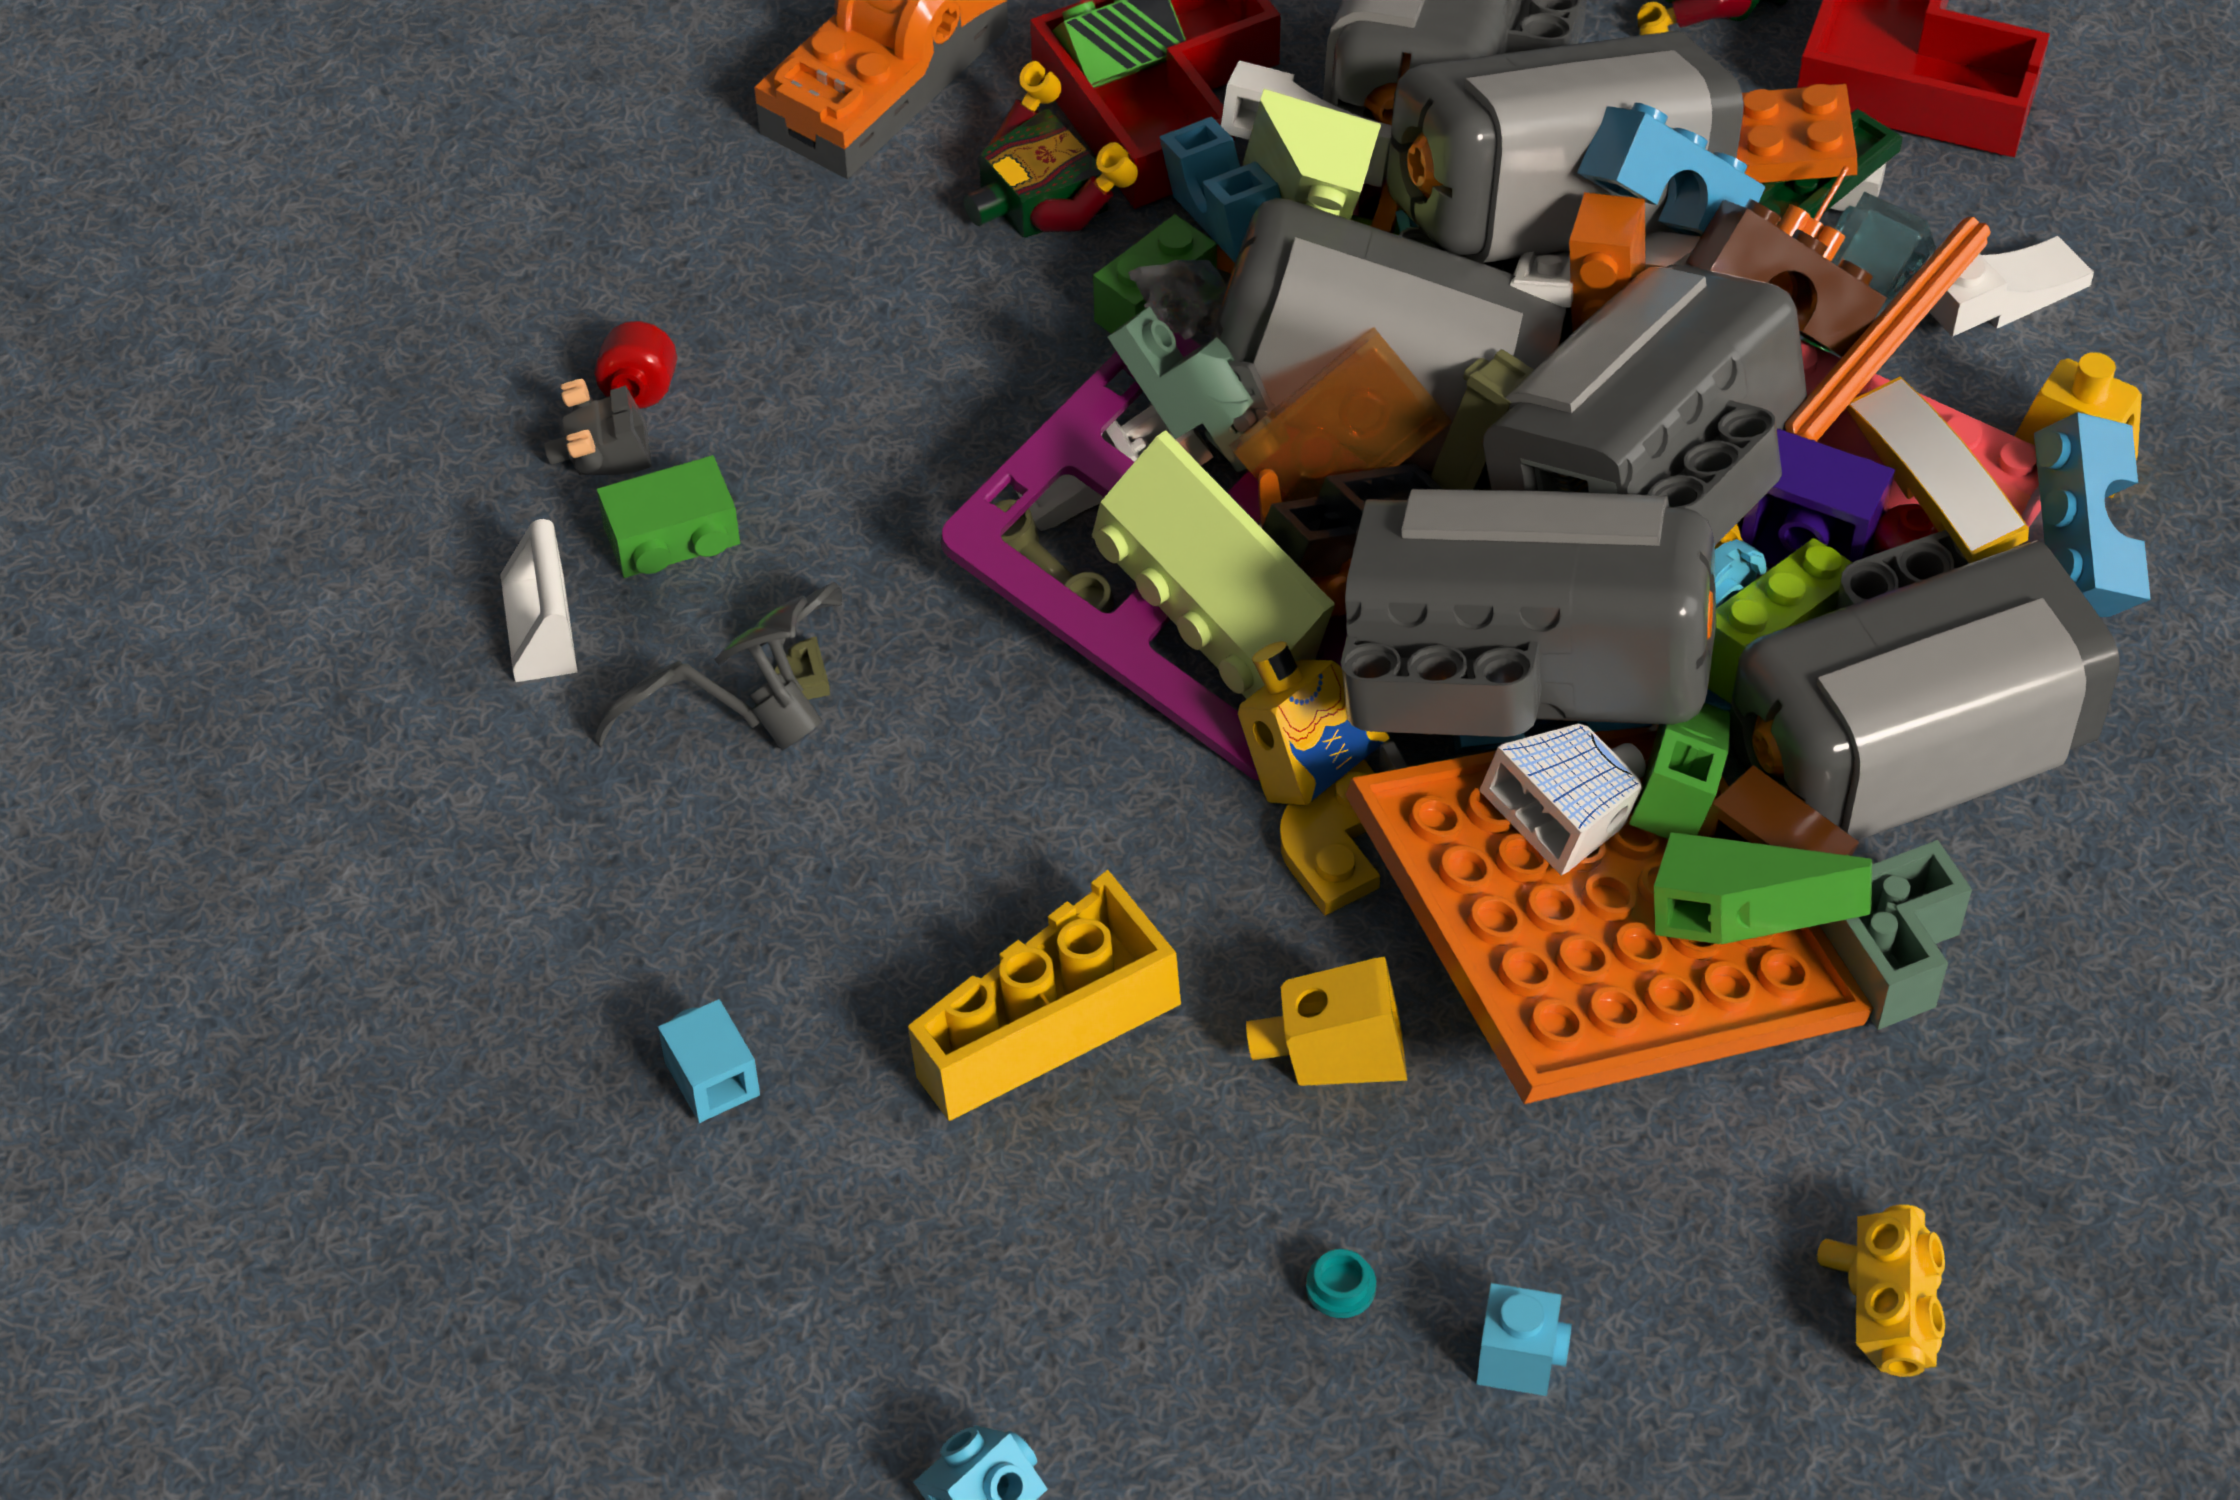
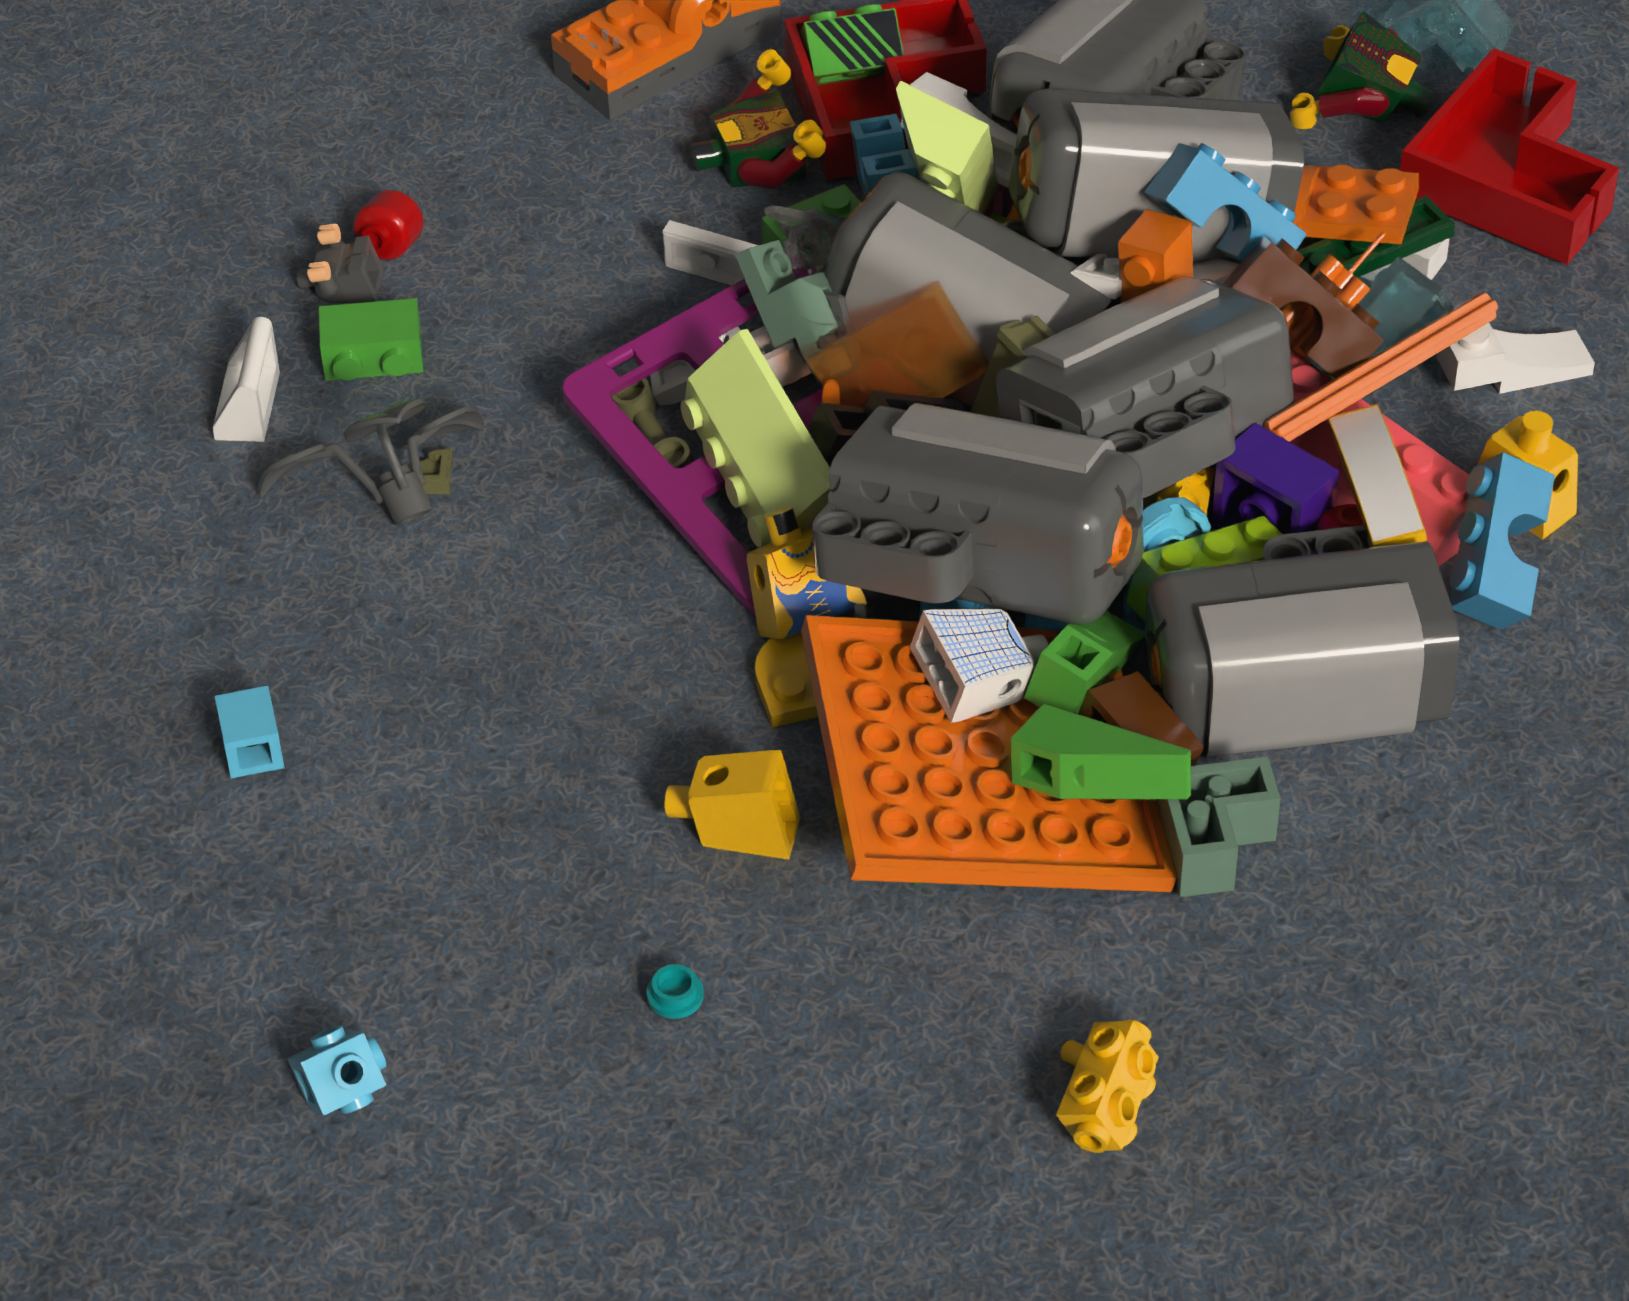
camera: 15 degrees right, 5 degrees down
yellow wedge [908,869,1181,1121] -> none
medium azure brick [1476,1283,1572,1396] -> none
none -> white tile [663,220,802,285]

